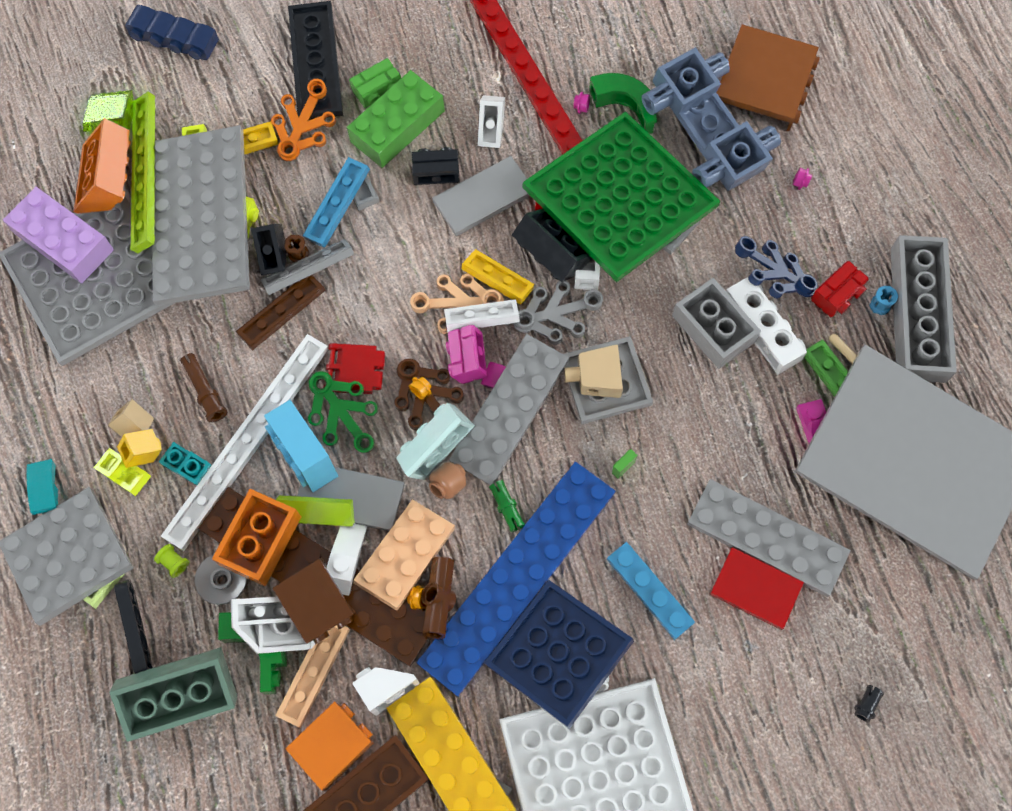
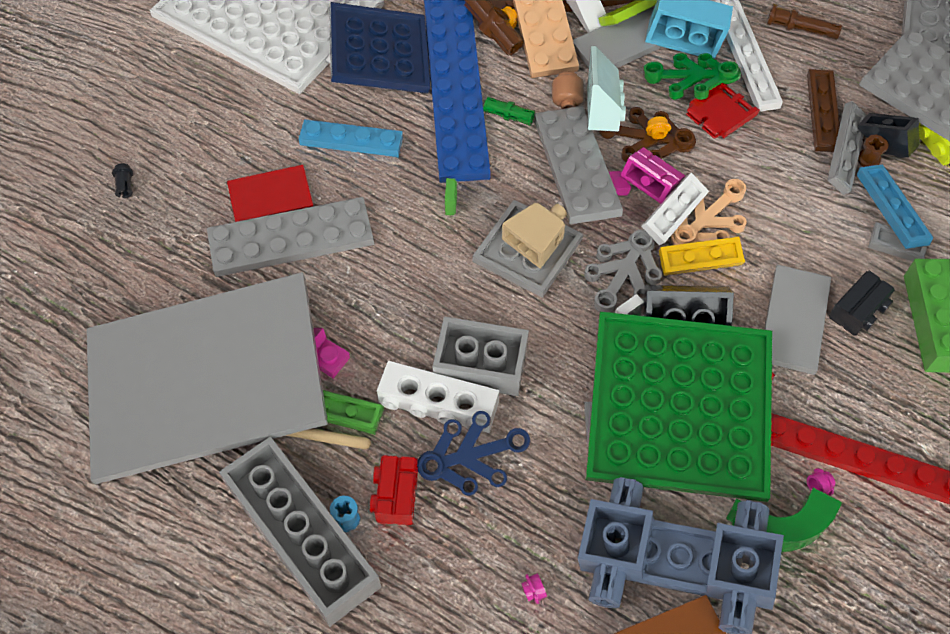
camera: 135 degrees right, 10 degrees down
white slope [478,95,505,148] -> none

